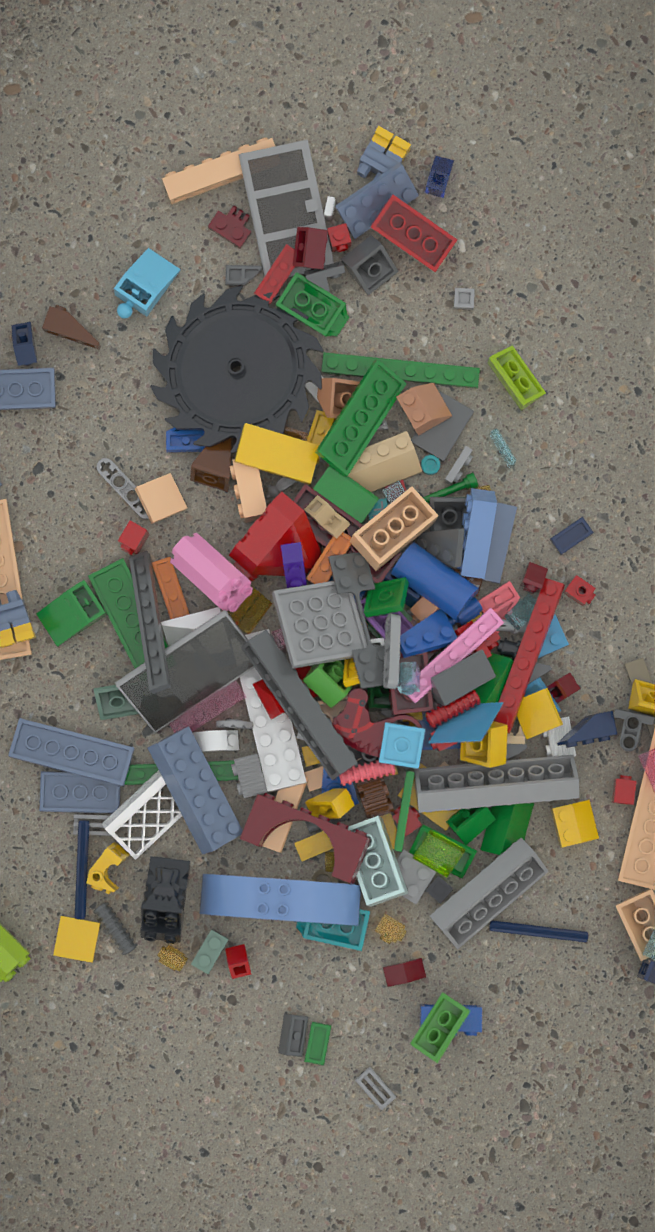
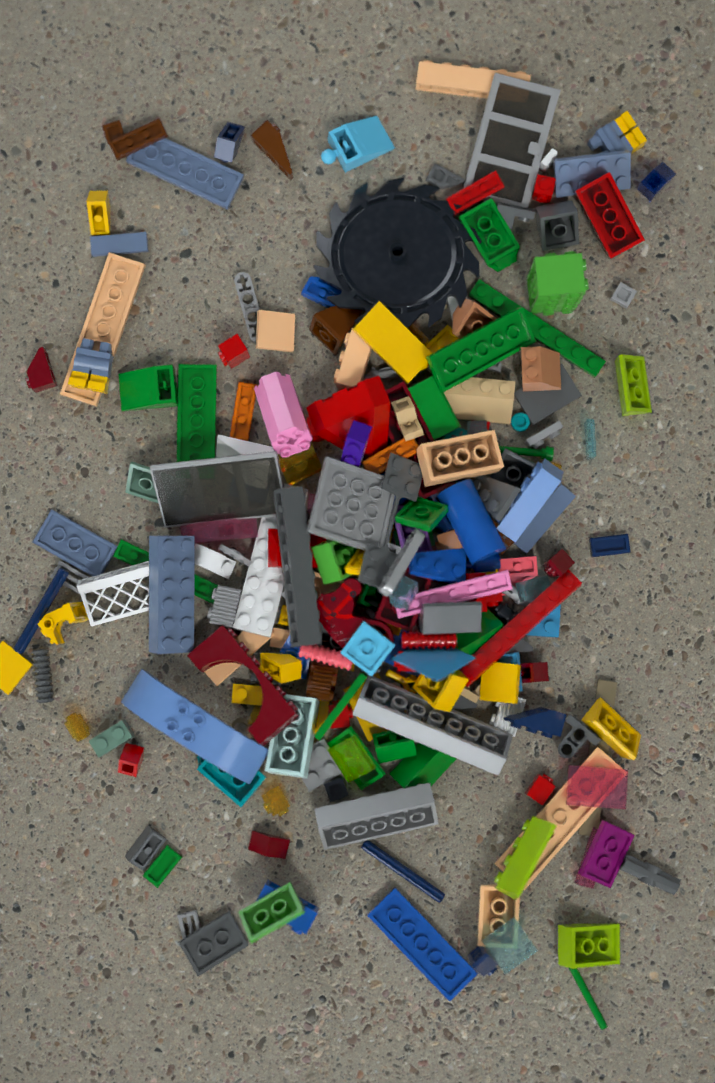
camera: 30 degrees right, 0 degrees up
sand blue plate [8,718,135,787] -> none
dark grey plate [129,551,171,694] -> none
black brick [140,856,190,944] -> none
dark red hinge [208,205,251,249] -> none
dark red brick [293,227,328,270] -> none
yellow slope [551,800,599,848] -> none
red brick [563,575,596,606] -> none
none -> dark grey tile [178,911,249,977]
none -> blue plate [367,887,478,1002]
none -> yellow bar [385,669,417,694]
none -> lime slope [494,816,557,900]
none -> bright green brick [527,251,588,316]

